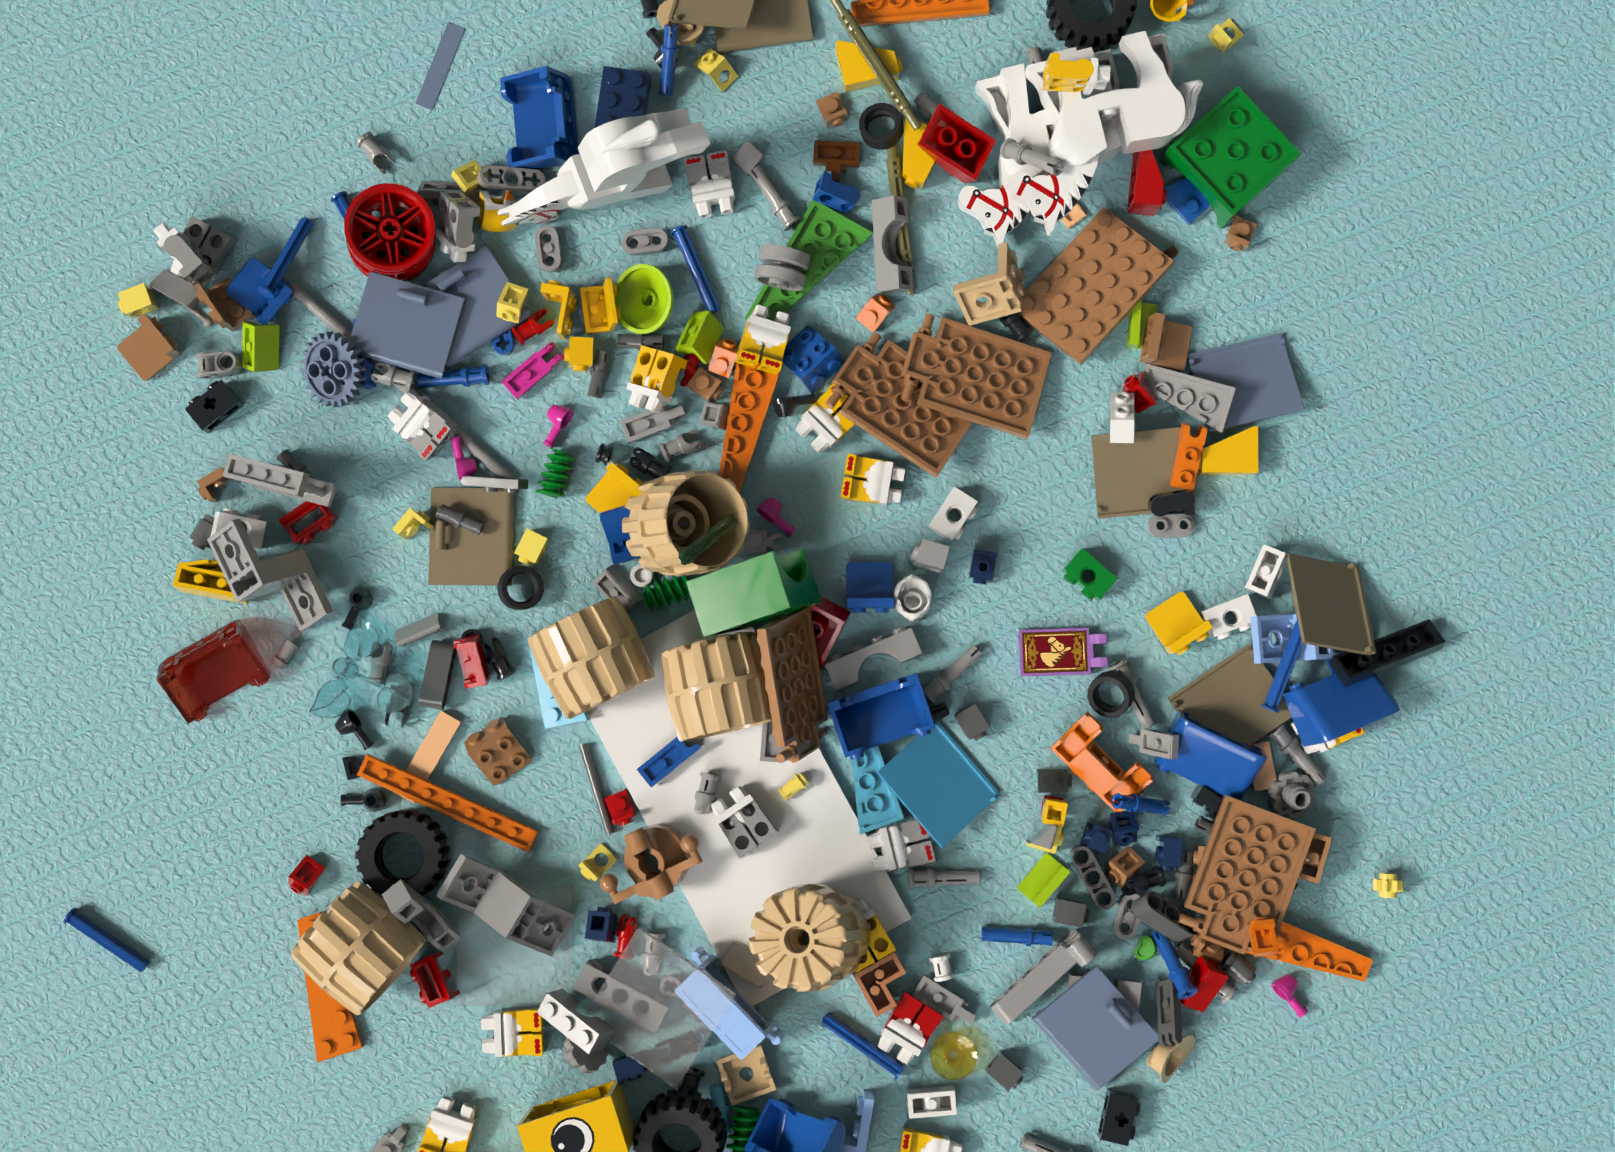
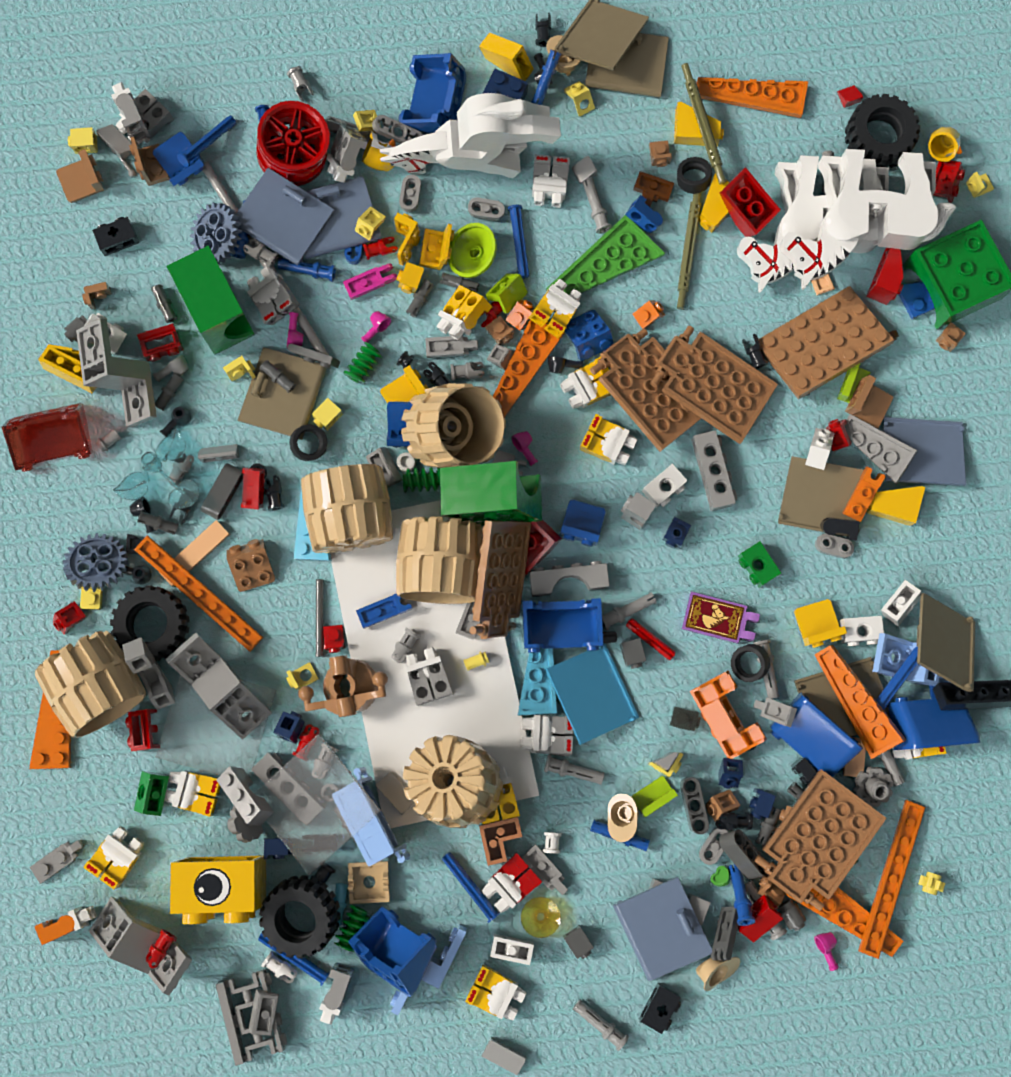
camera: 10 degrees right, 5 degrees down
light grey piece [195,351,243,379] -> none
light grey fence [223,454,337,508] -> none
lime panel [242,321,279,372] -> none
sand blue sticker [415,22,465,110] -> none
clear green axle [678,514,738,565] -> none
light grey wheel [754,244,810,291] -> none
light grey arch [871,195,913,294] -> none
white hair [893,574,932,622] -> none
light grey pin [913,92,937,119] -> none
tan bracket [953,242,1025,326] -> none
light grey beam [990,929,1097,1025] -> none
light grey pin [1000,138,1064,176] -> none
yellow leg [1041,795,1068,826] -> none
yellow hips [1042,53,1111,95] -> none
dark grey brick [1052,897,1089,928] -> none
dark blue brick [1080,822,1113,853] -> none
blue pin [1111,793,1171,815] -> none
orange bracket [1248,917,1279,957] -> none
medium nougat brick [1298,833,1332,885] -> none
none -> sand blue gear [62,533,128,592]
none -> light yellow bracket [80,587,103,610]
none -> green brick [134,771,169,816]
none -> dark grey pin [137,510,179,535]
none -> light grey bar [153,355,189,382]
none -> dark grey pin [155,373,184,411]
none -> green container [166,245,255,355]
none -> yellow slope [479,33,534,81]
none -> tan piece [608,793,639,842]
none -> red axle [626,618,676,660]
none -> light grey brick [691,430,737,512]
none -> orange wing [815,645,906,759]
none -> orange tile [858,800,926,959]
none -> red bracket [933,160,965,203]

